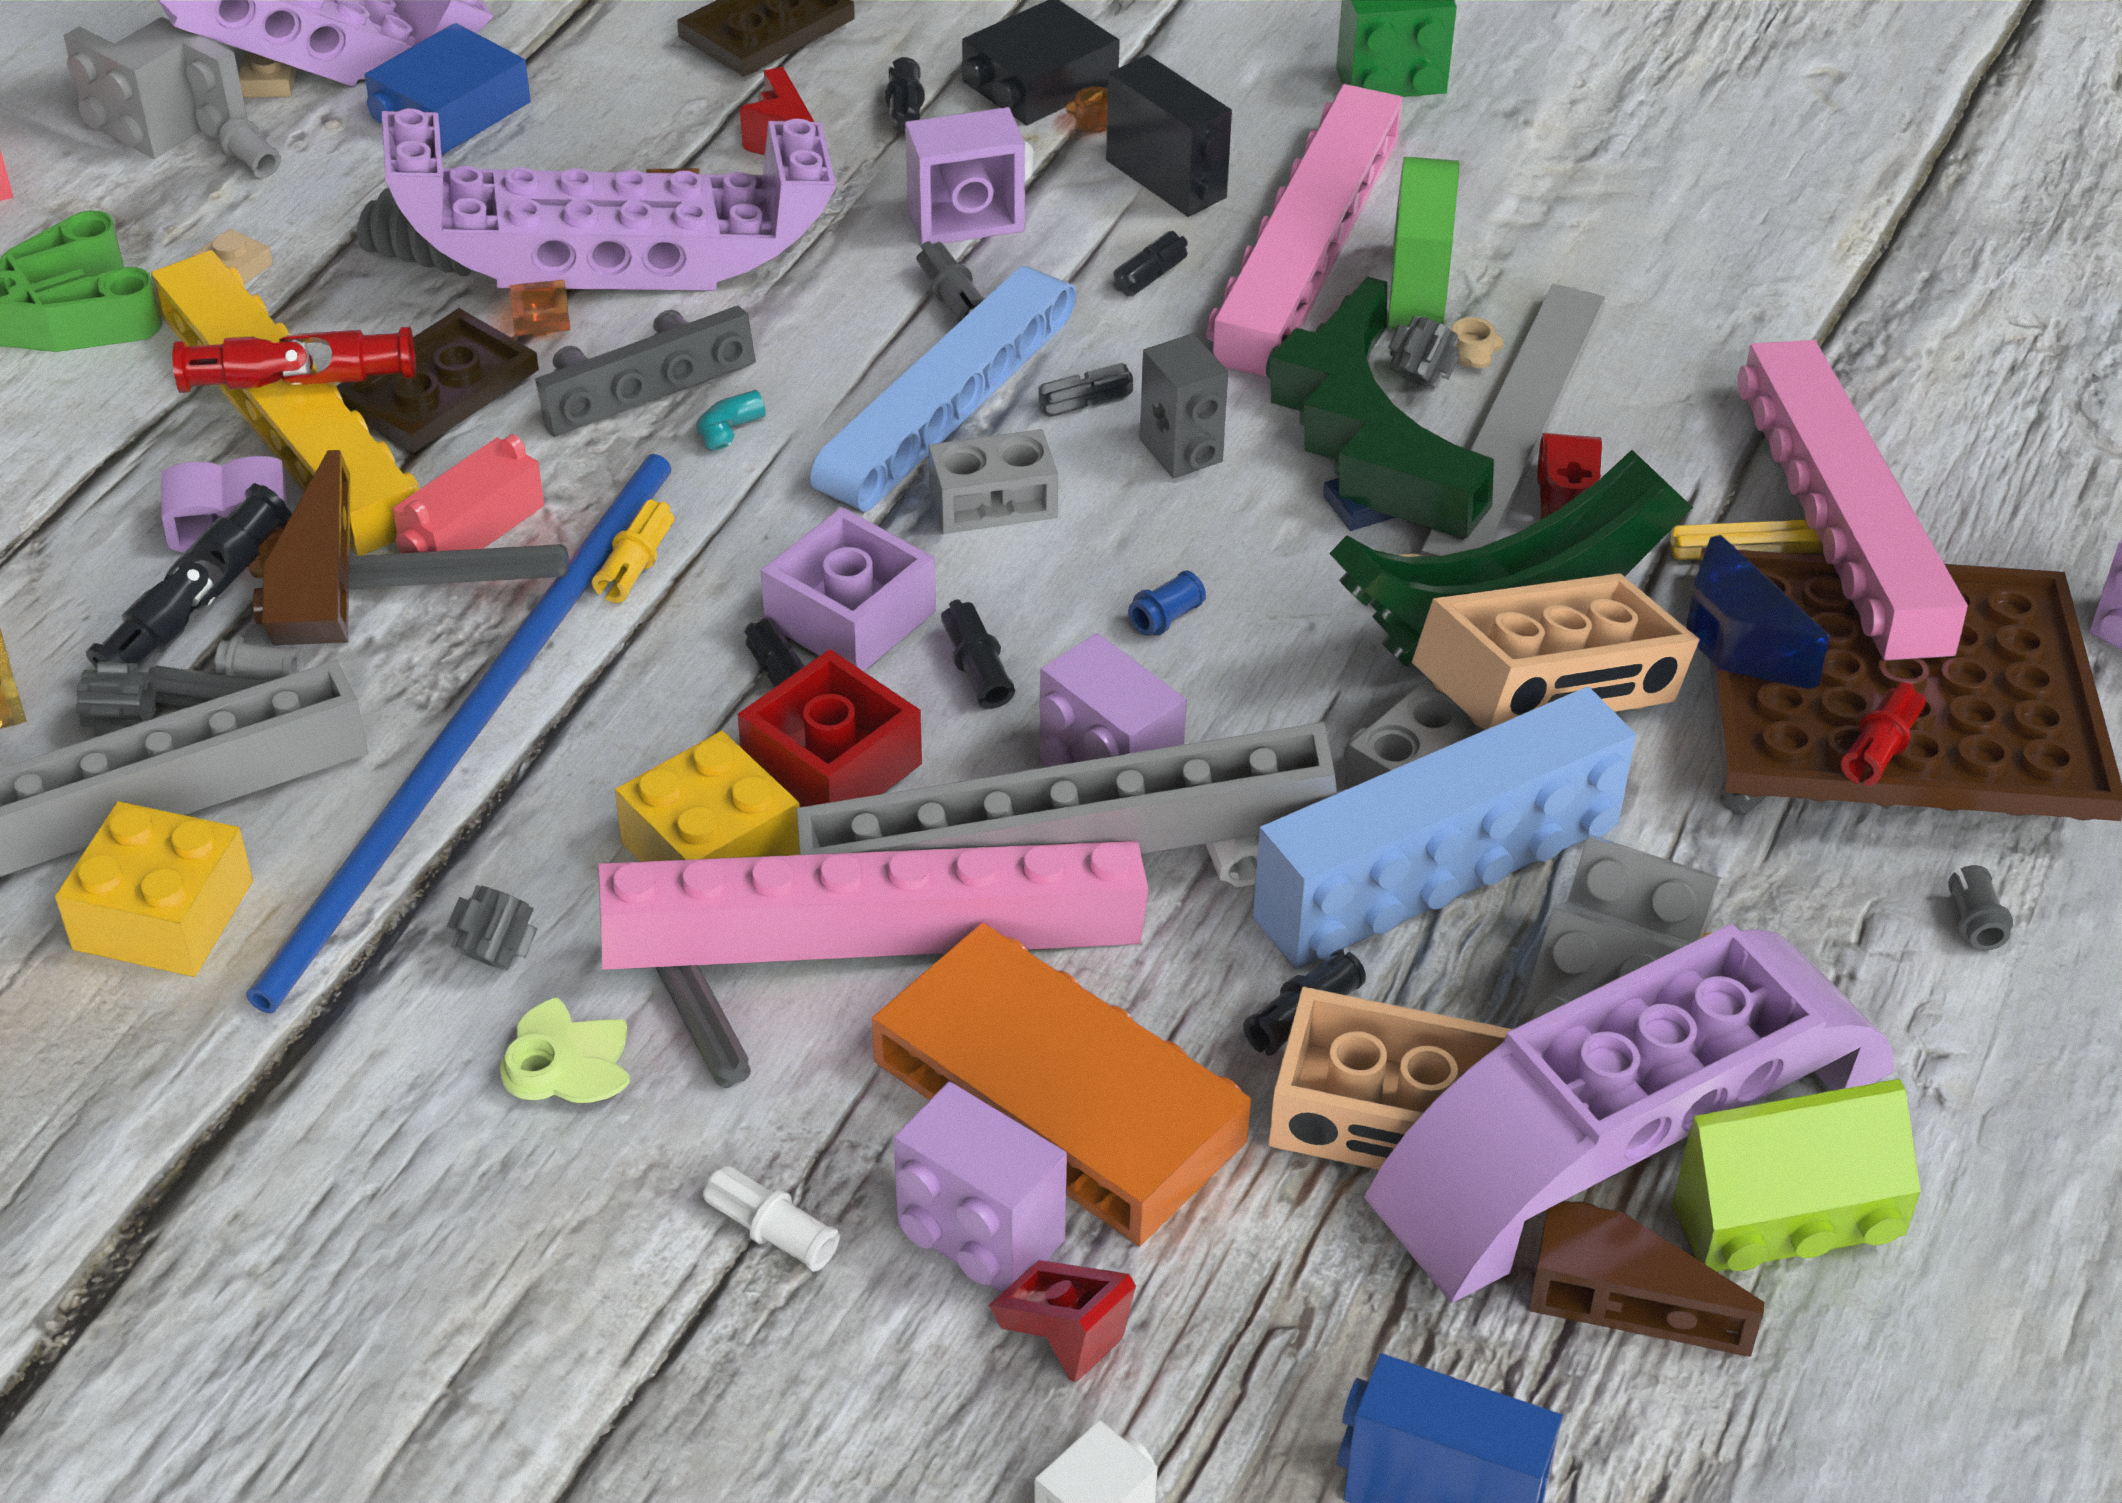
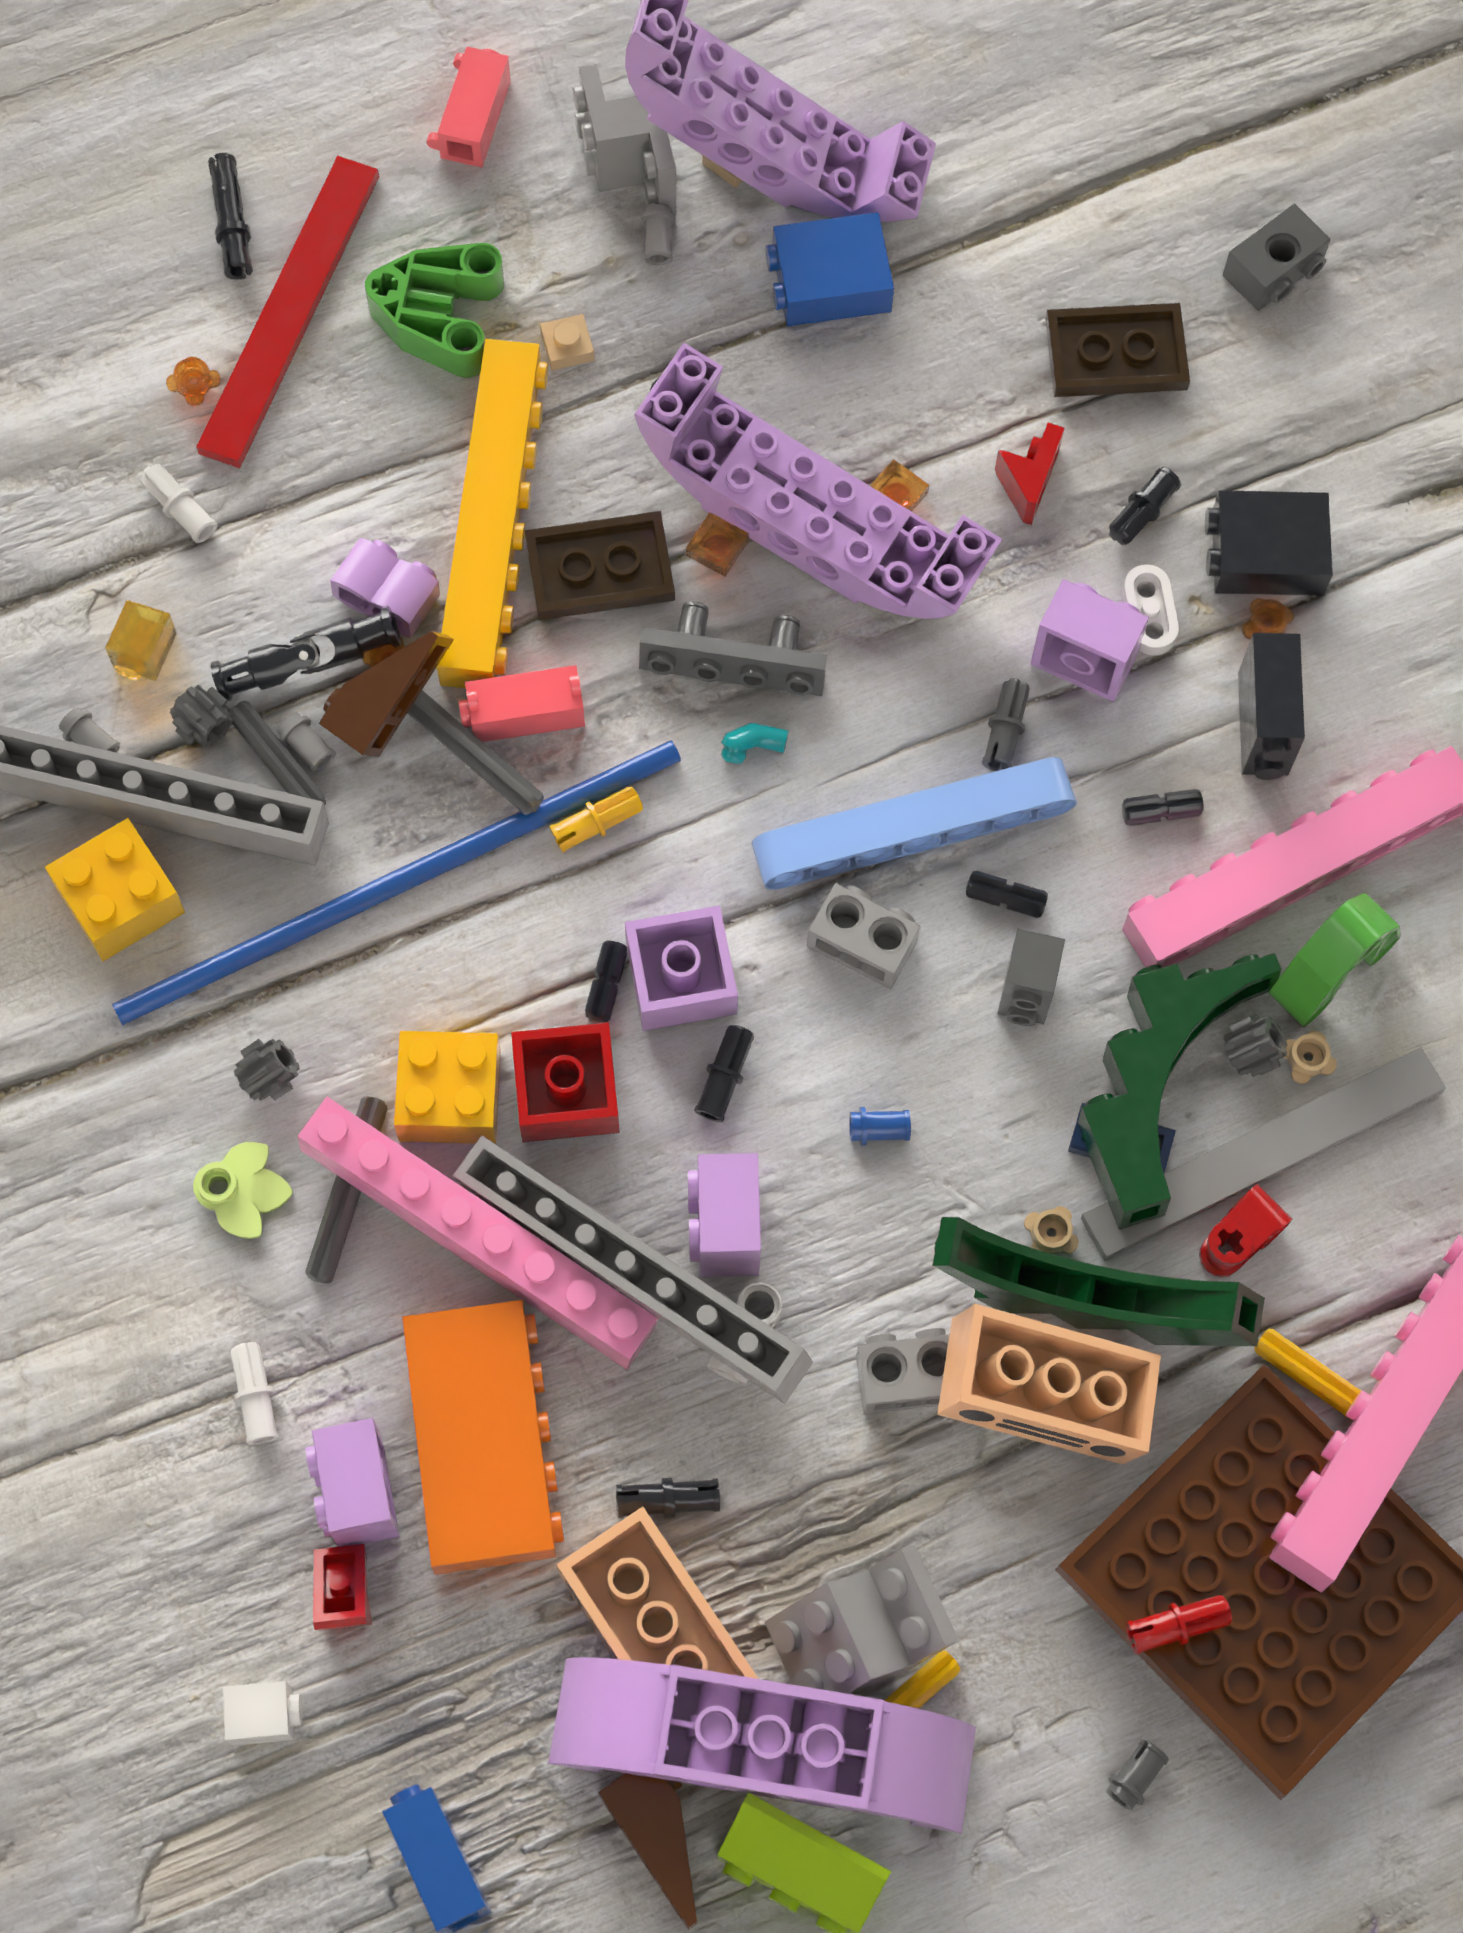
camera: 40 degrees right, 25 degrees up
red piece [172,326,416,393] -> none
light blue brick [1253,686,1636,969] -> none
clear blue slope [1686,534,1830,689] -> none

